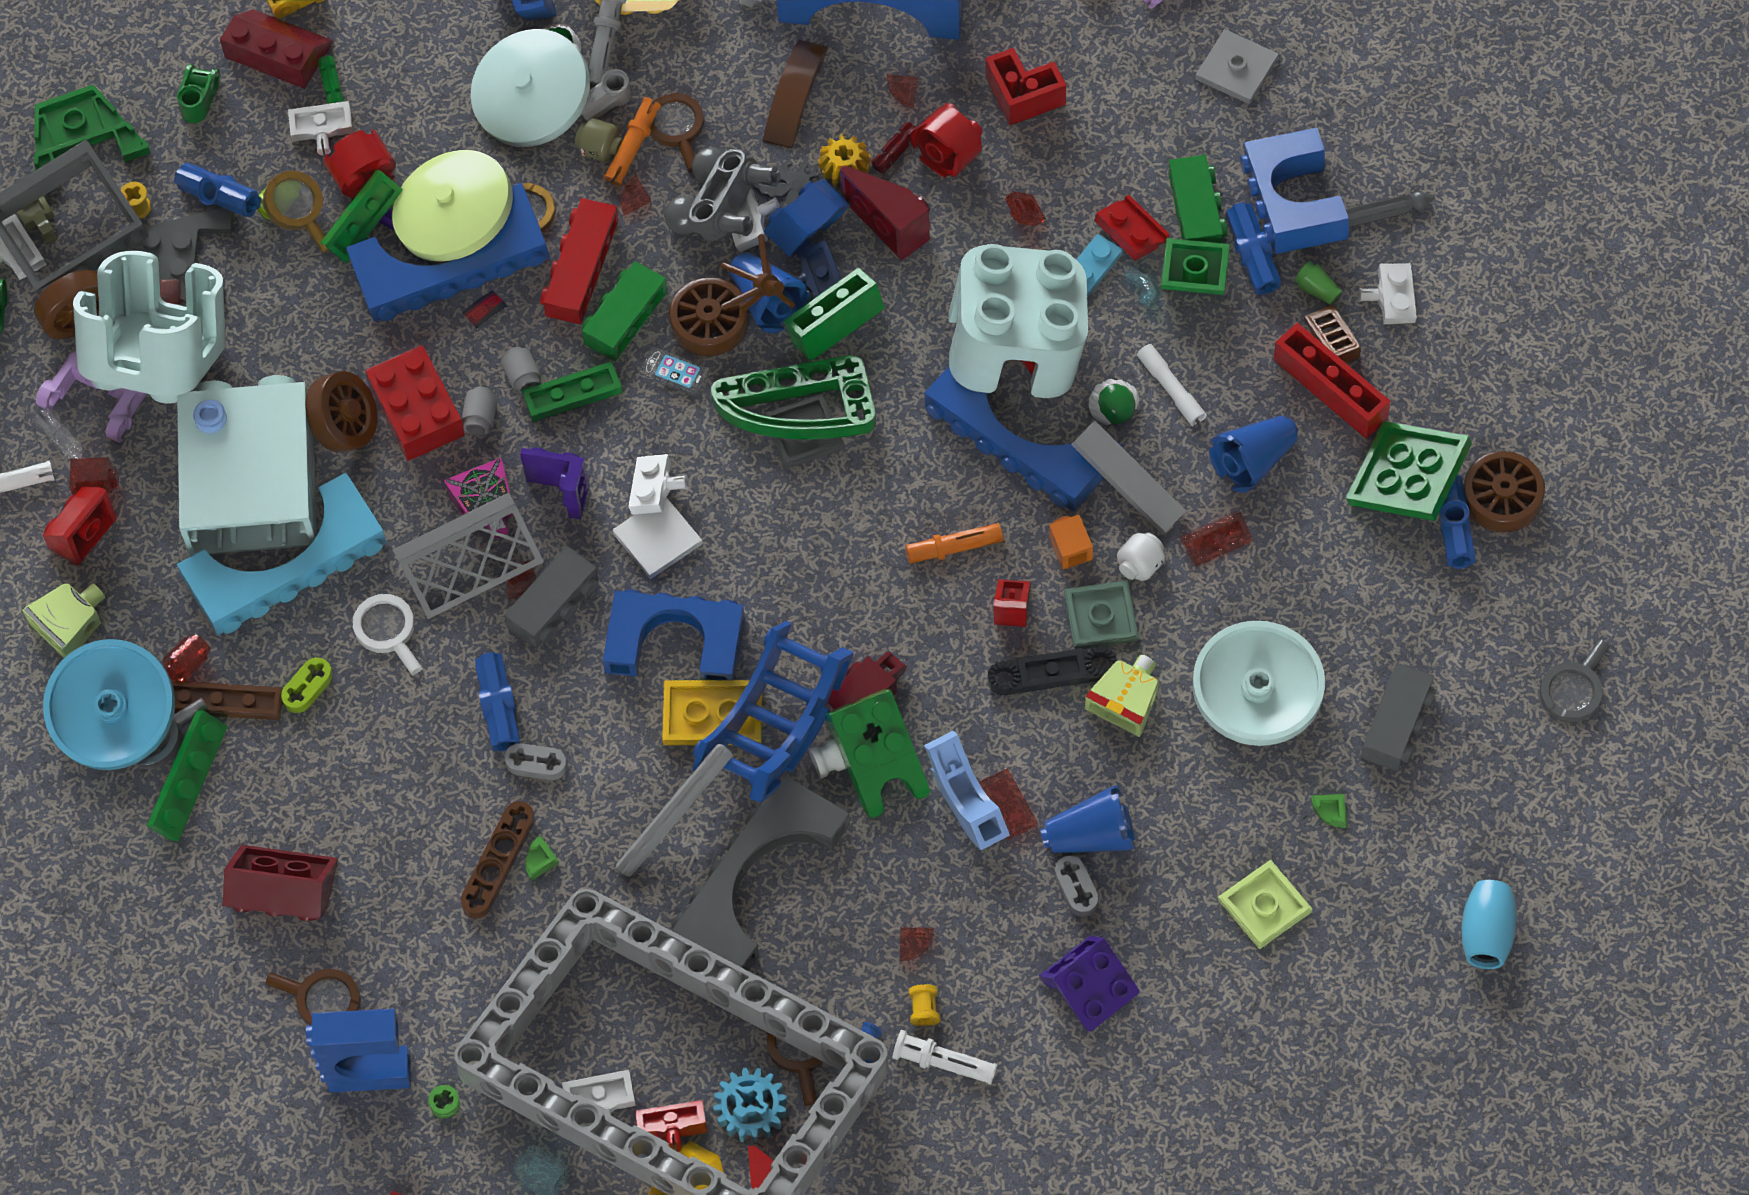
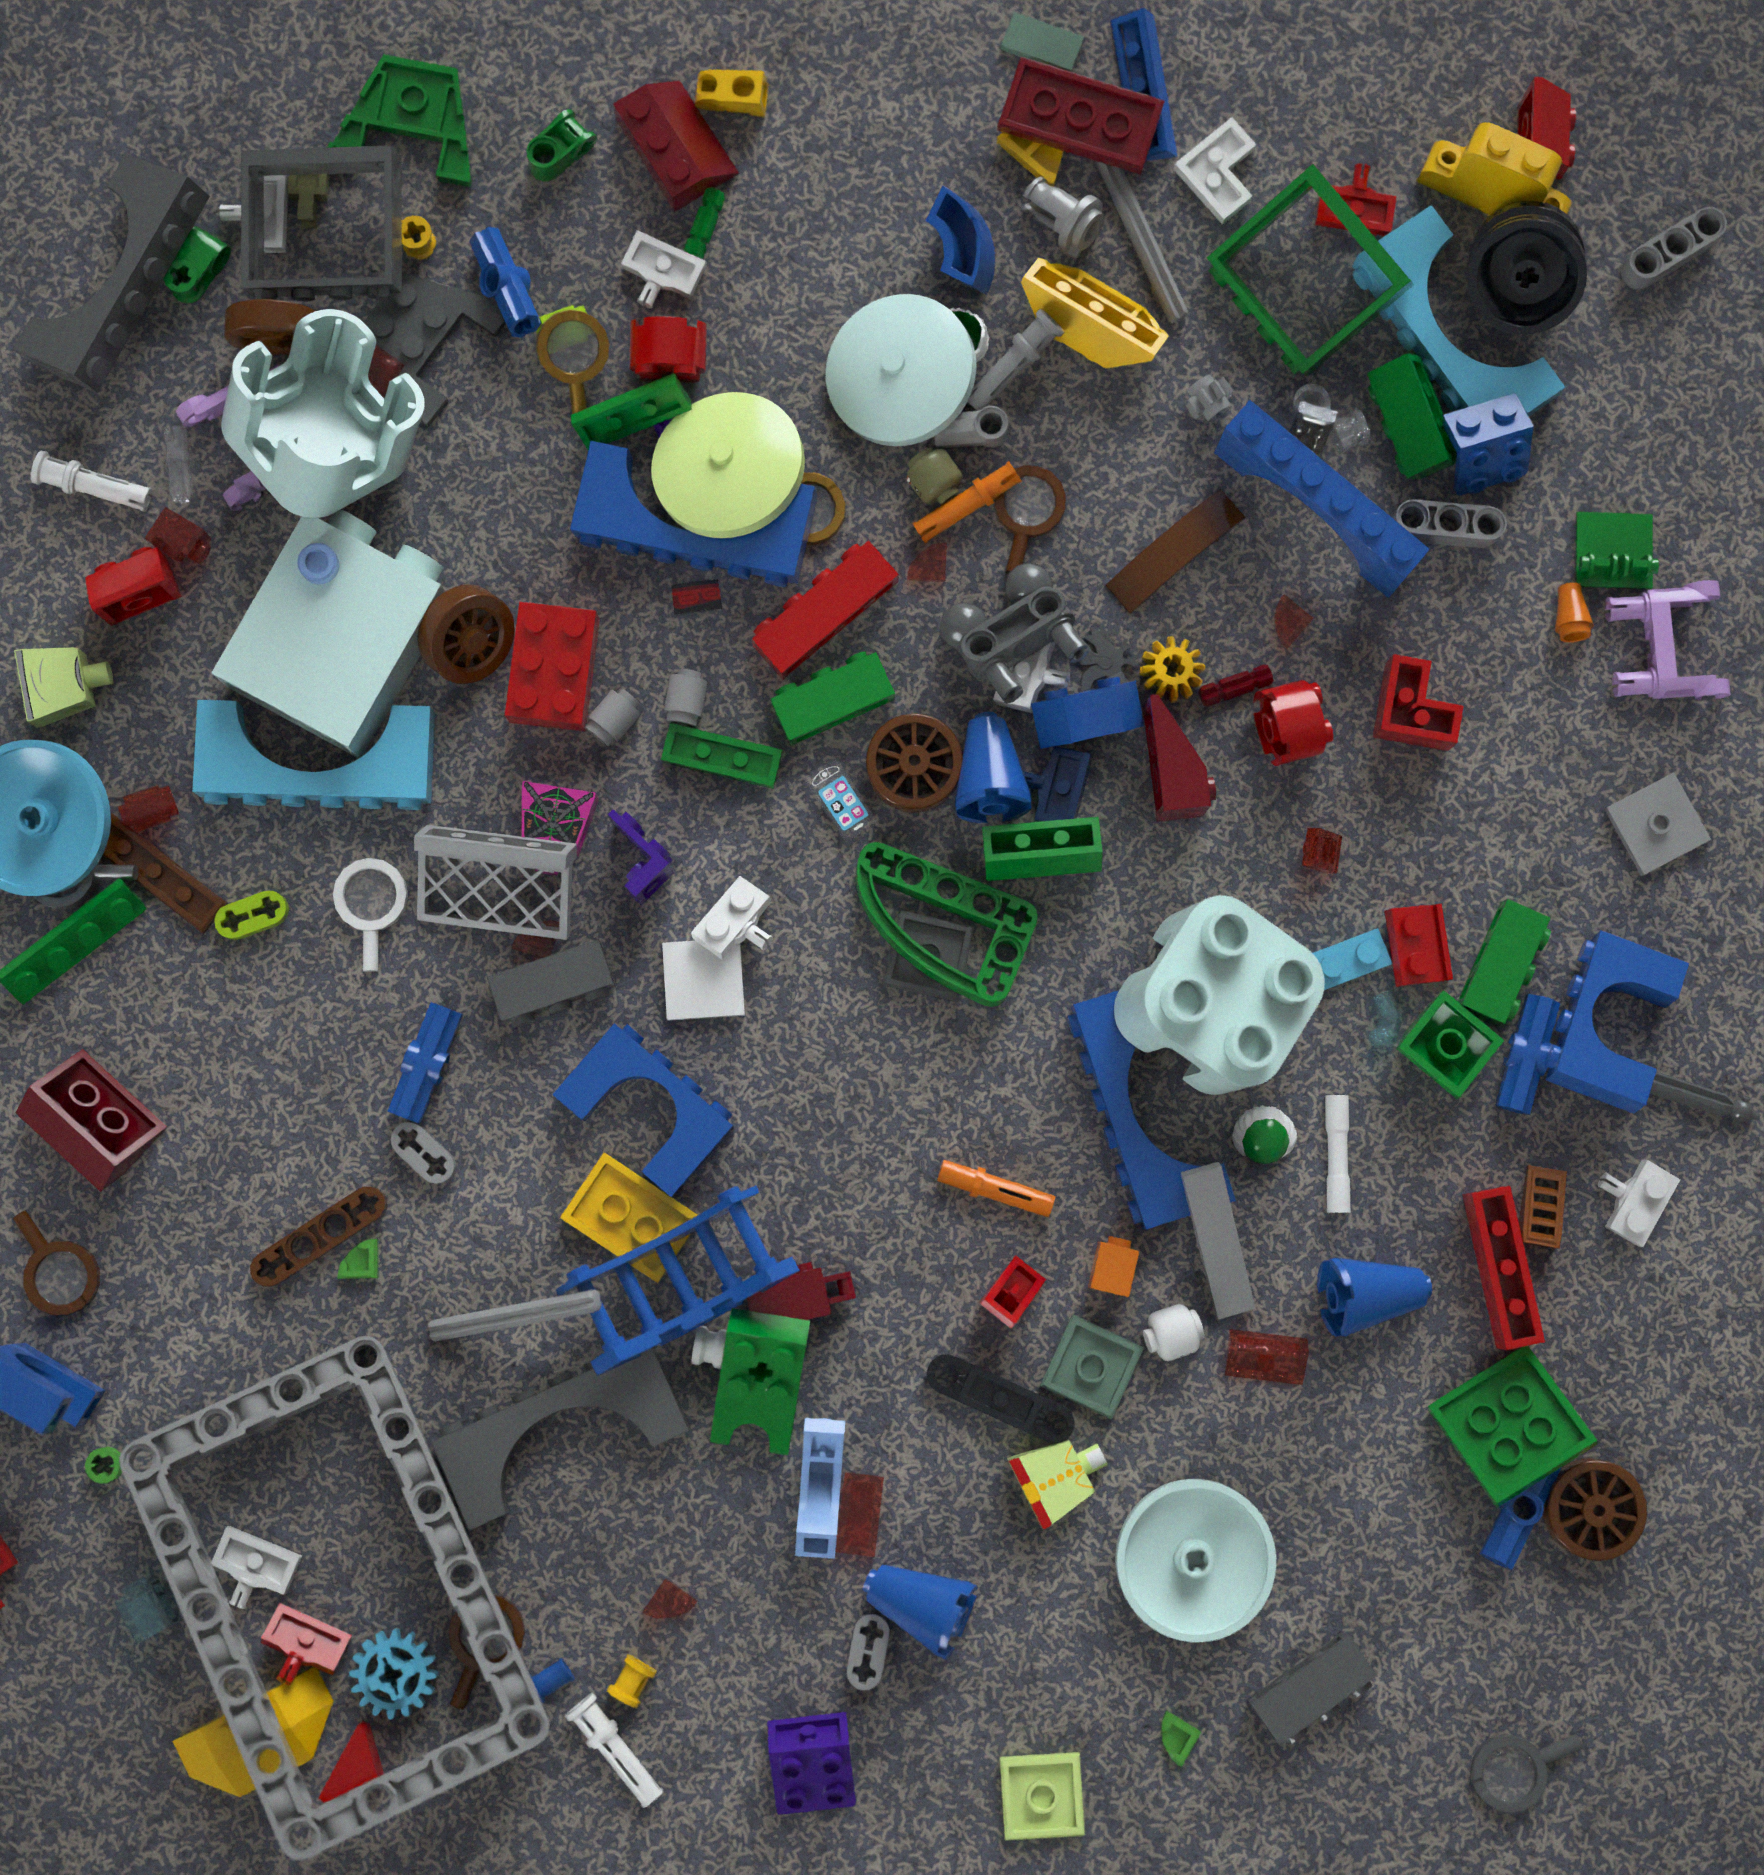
camera: 25 degrees right, 20 degrees up
reddish brown plant [721,234,795,312] -> none
bright green cone [1294,261,1342,306] -> none

